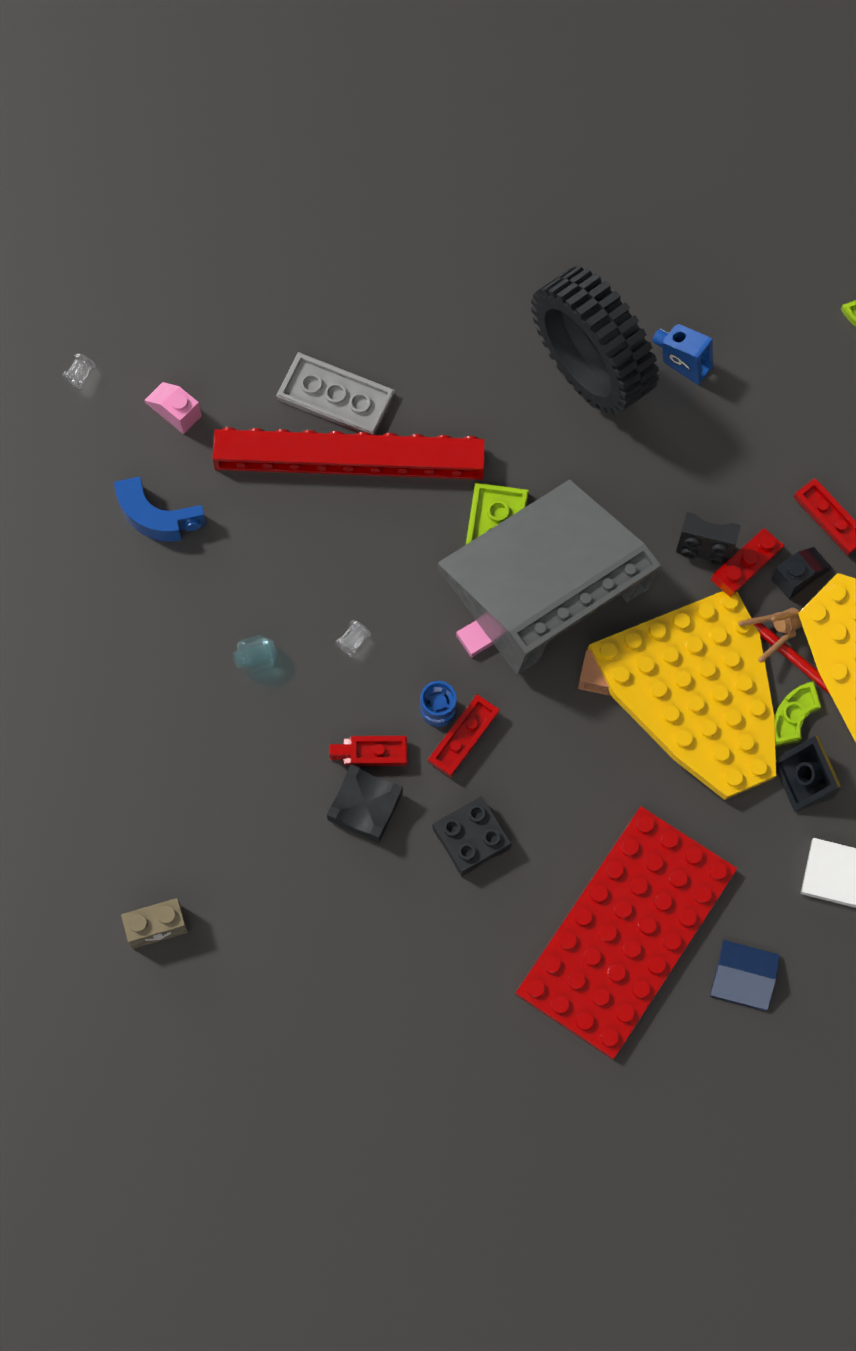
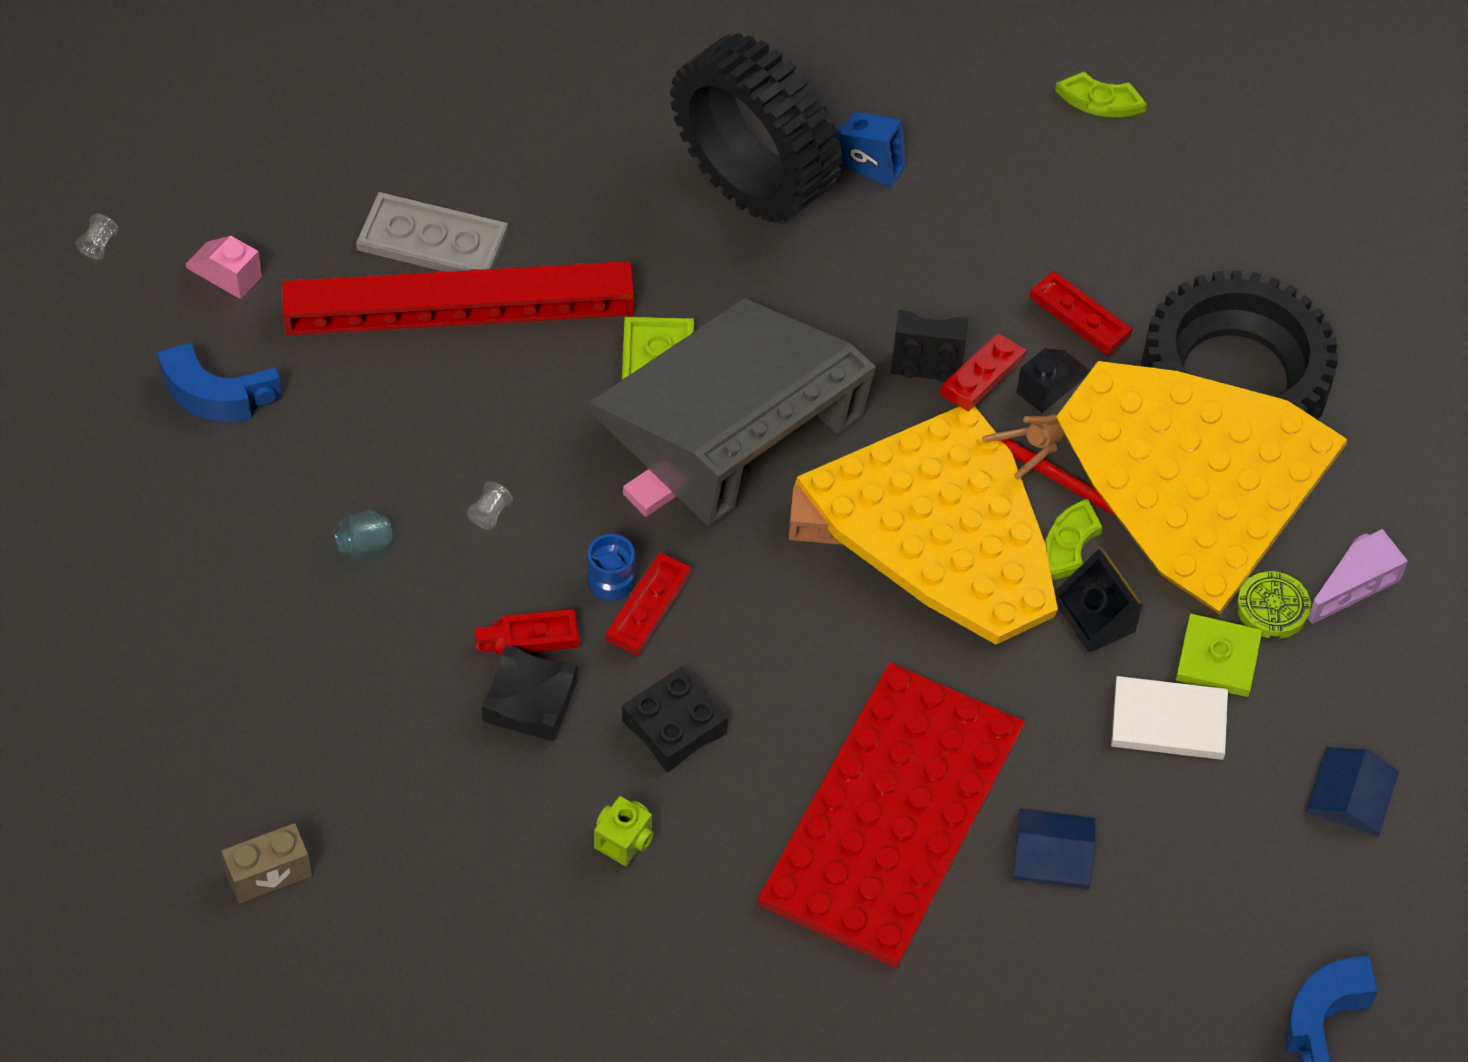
camera: 10 degrees left, 15 degrees down
none -> lime brick [594,796,654,867]

